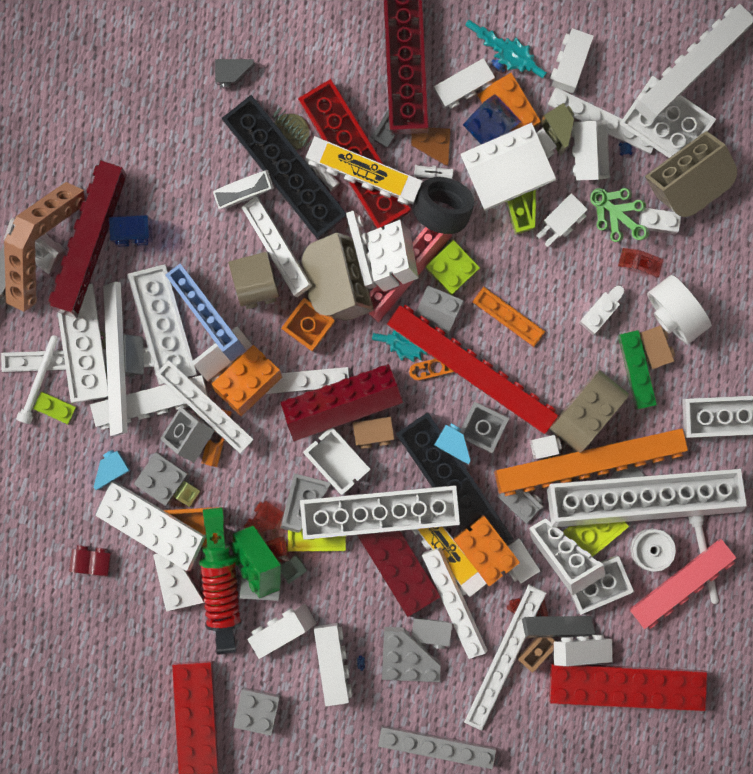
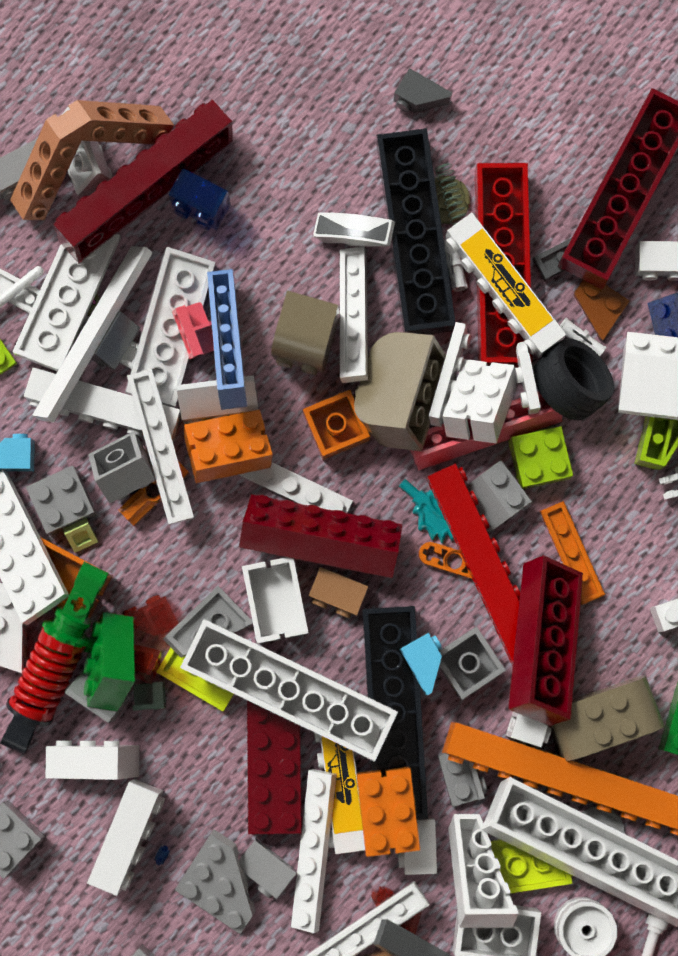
camera: 25 degrees right, 5 degrees down
none -> coral panel [172,302,214,360]
none -> dark red brick [508,555,583,726]
none -> white hinge [515,342,541,415]

